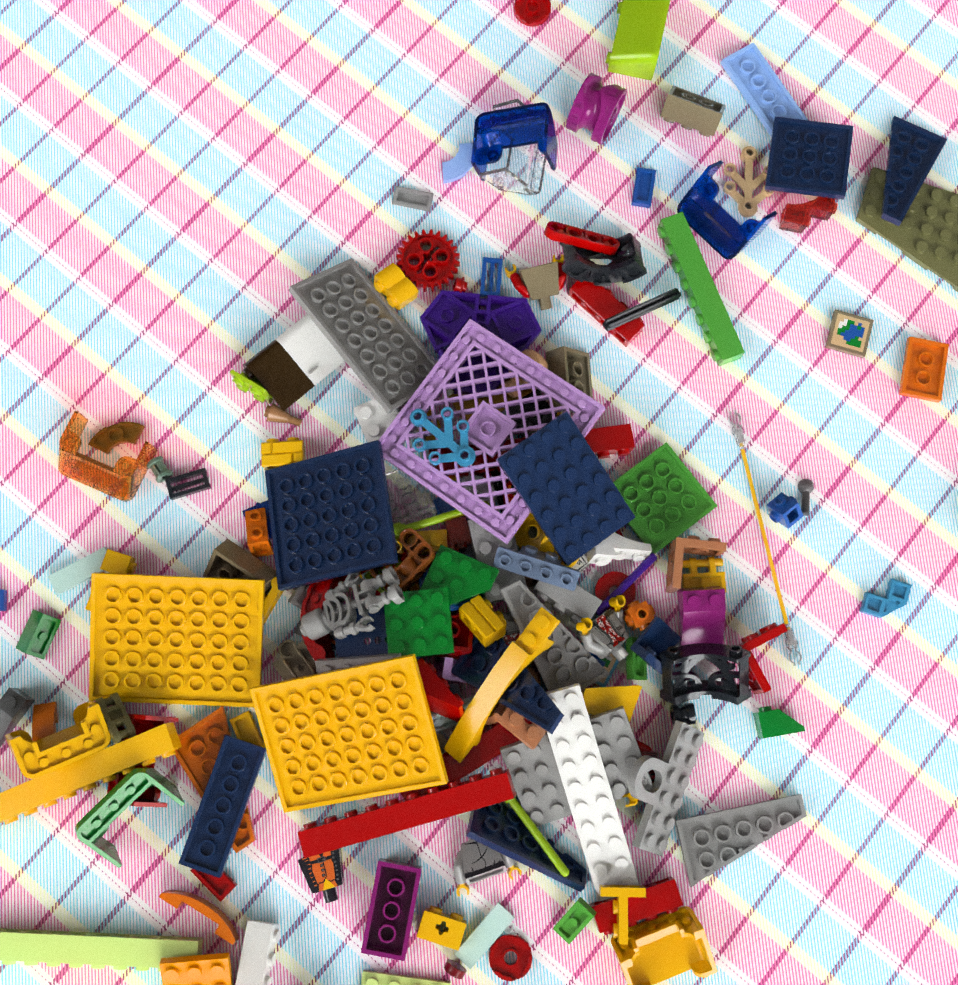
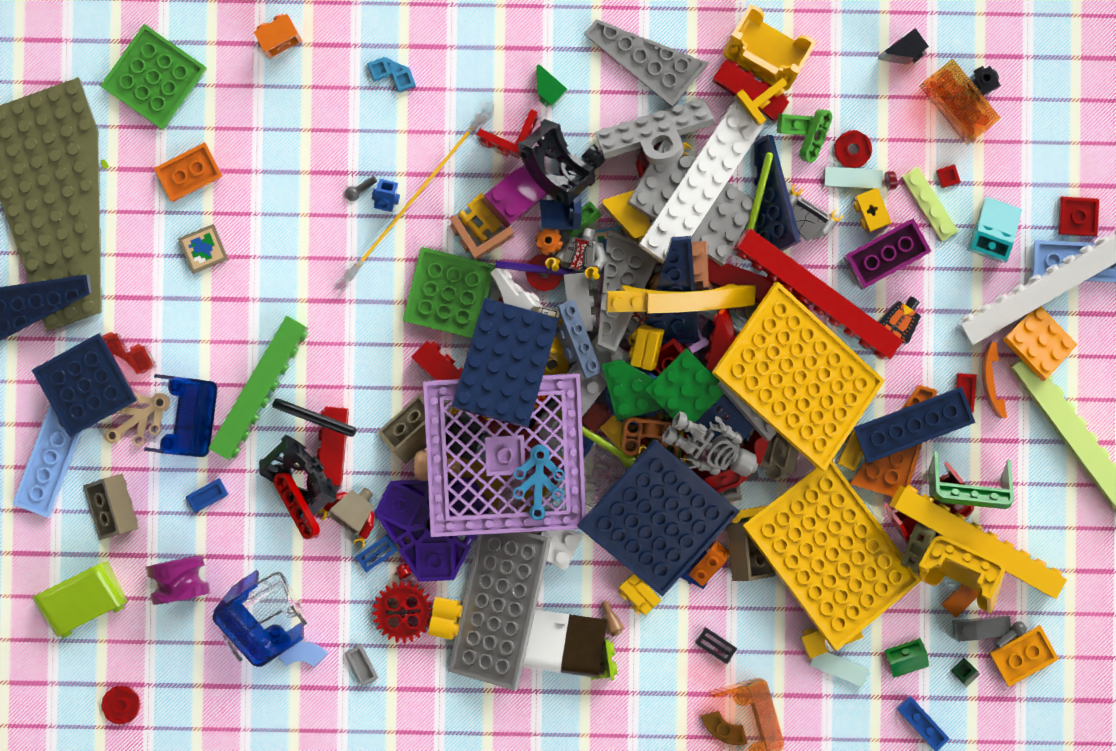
camera: 130 degrees left, 10 degrees up
sand green bush [146,456,173,483] -> none
none -> bright green beam [800,109,833,163]

